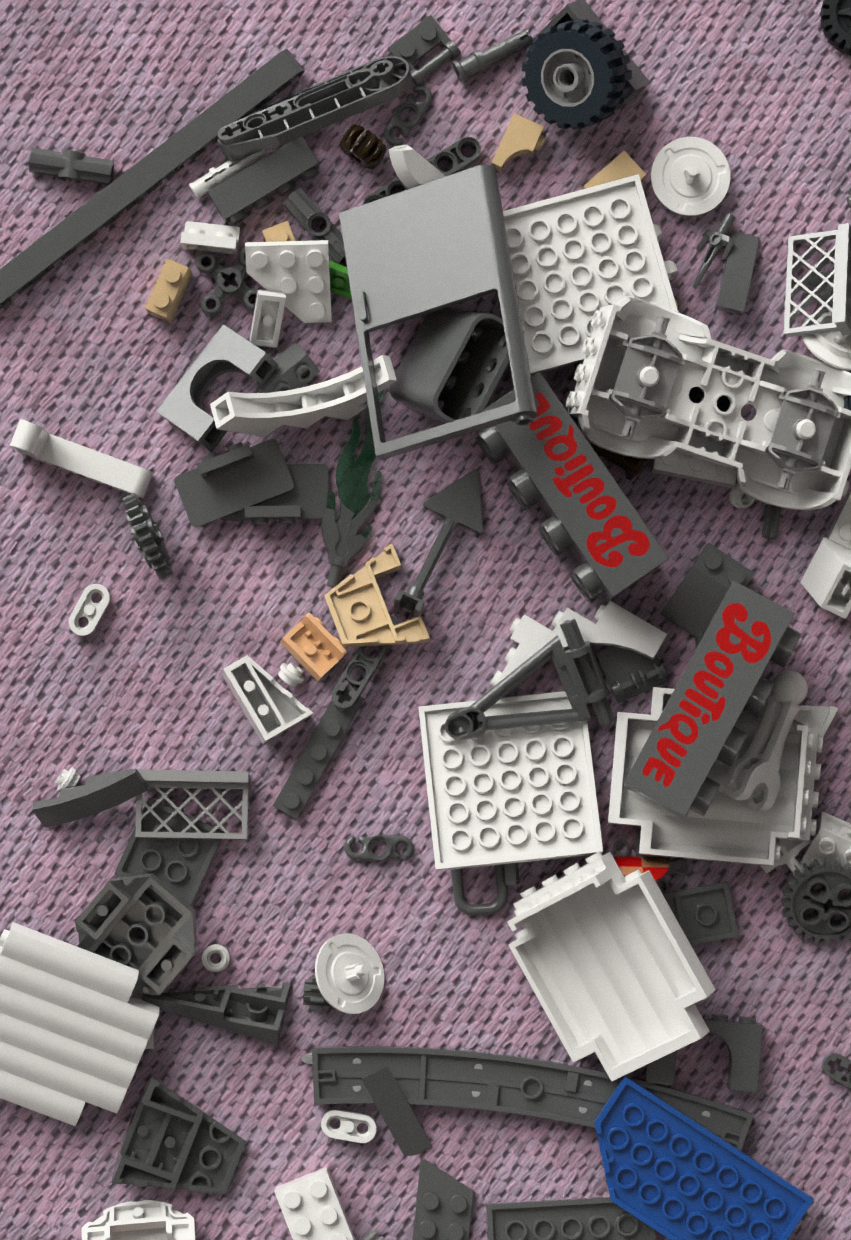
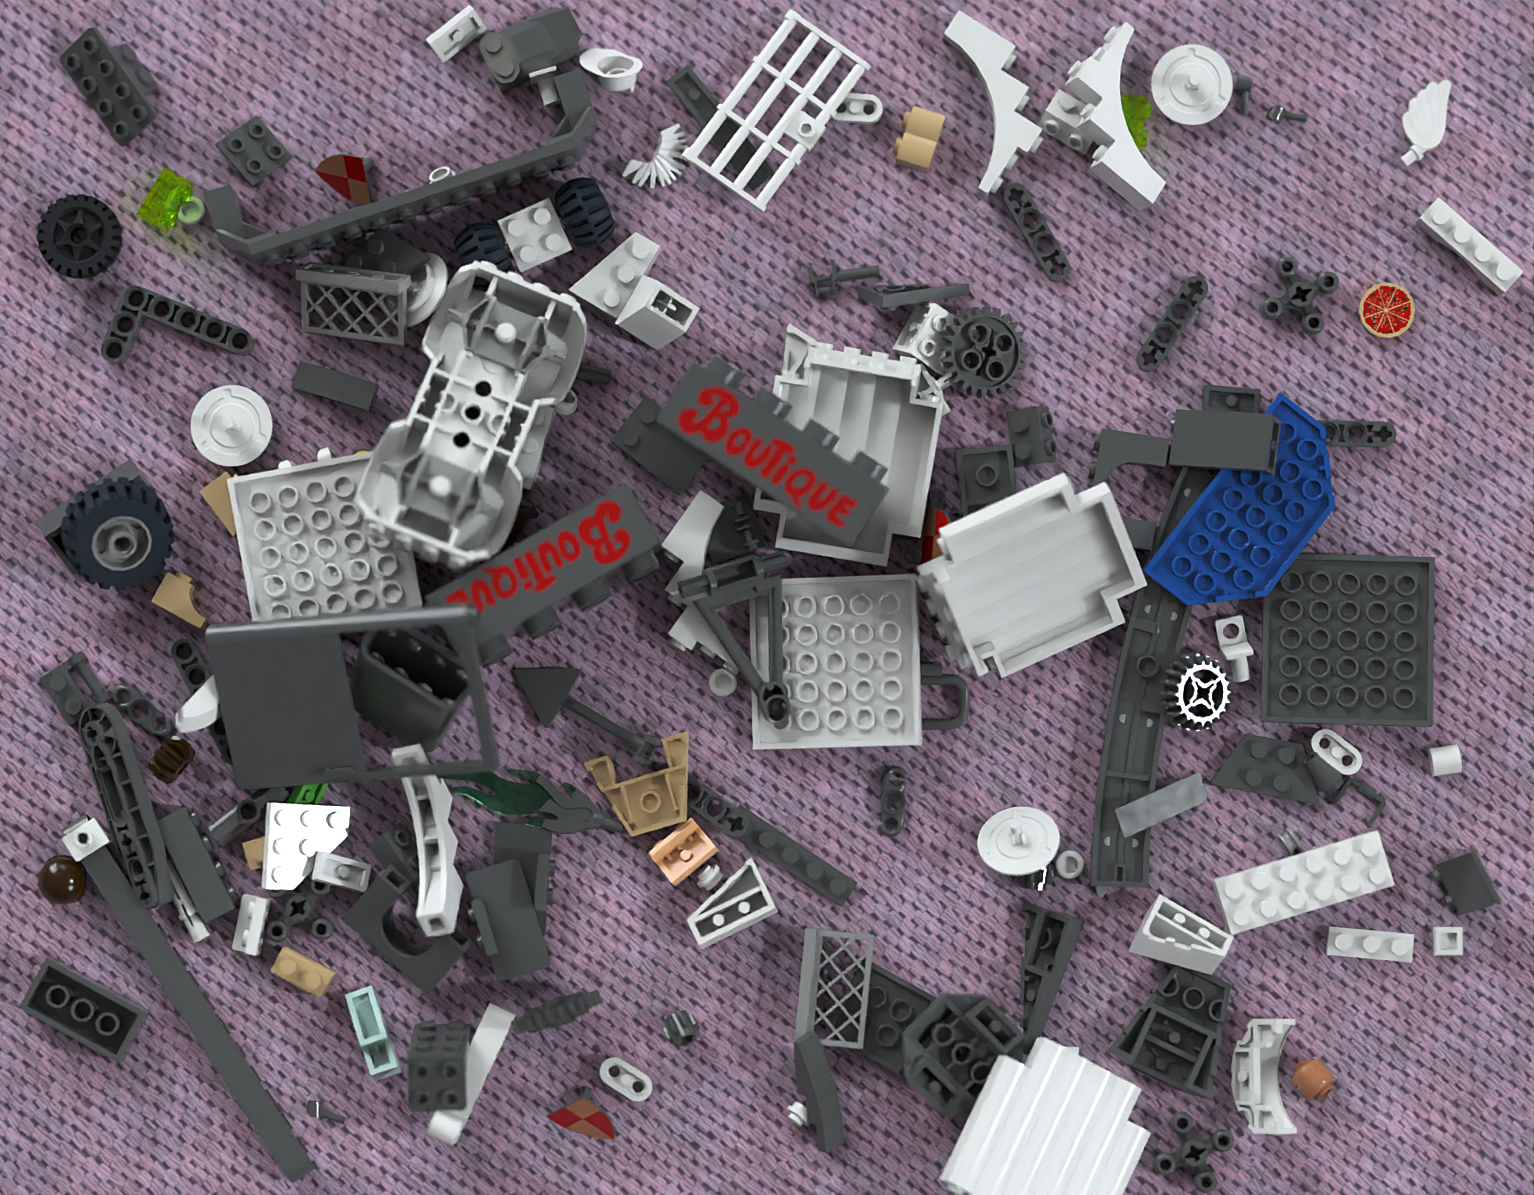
camera: 80 degrees left, 0 degrees up
dark grey piece [29,148,115,185] -> none
white plate [202,944,230,972] -> none
white plate [321,1109,377,1143] -> none
dark grey pin [452,28,533,84] -> none
dark grey piece [693,213,736,288] -> none
white piece [724,670,808,812] -> none
none -> dark grey brick [19,957,151,1063]
none -> dark brown helmet [37,855,87,904]
none -> white bracket [62,818,112,861]
none -> dark grey beam [101,285,255,365]
none -> dark grey hand [307,1100,346,1124]
none -> light aqua slope [345,985,402,1081]
none -> dark grey bracket [407,1021,471,1111]
none -> shield [547,1086,615,1139]
none -> dark grey gear [662,1010,700,1048]
none -> white tile [709,668,737,697]
none -> dark grey bracket [1006,406,1057,468]
none -> white tile [1055,850,1084,879]
none -> white wedge [1128,895,1234,975]
none -> dark grey gear [1153,1111,1234,1193]
none -> dark grey gear [1158,654,1233,731]
none -> dark grey panel [1167,409,1281,476]
none -> dark grey plate [1201,384,1261,413]
none -> white bracket [1215,615,1254,682]

